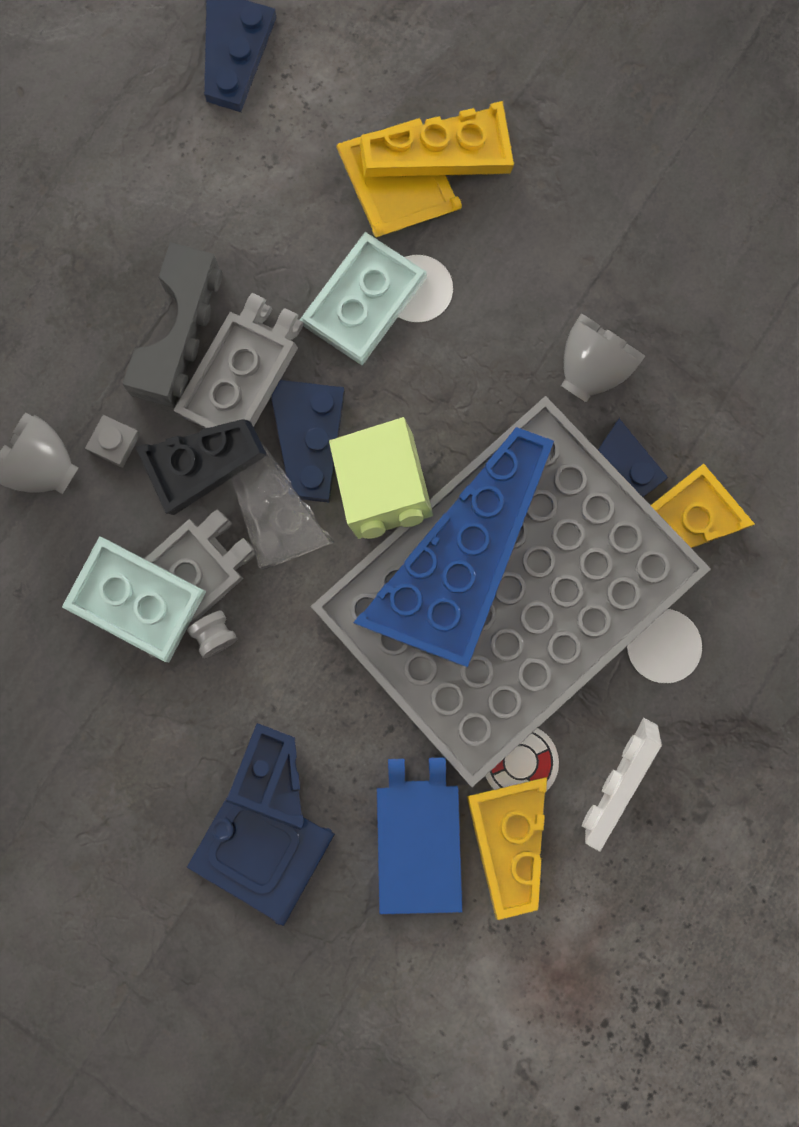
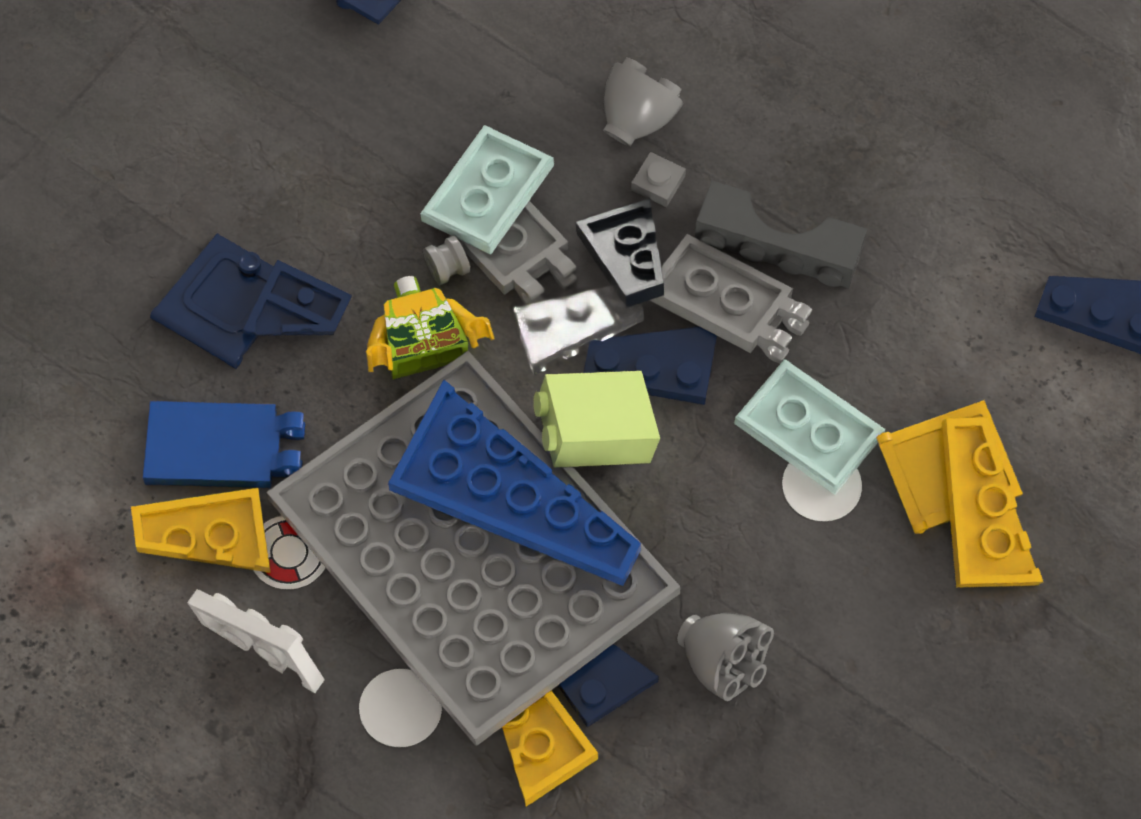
camera: 90 degrees right, 15 degrees down
none -> torso [366,276,495,380]

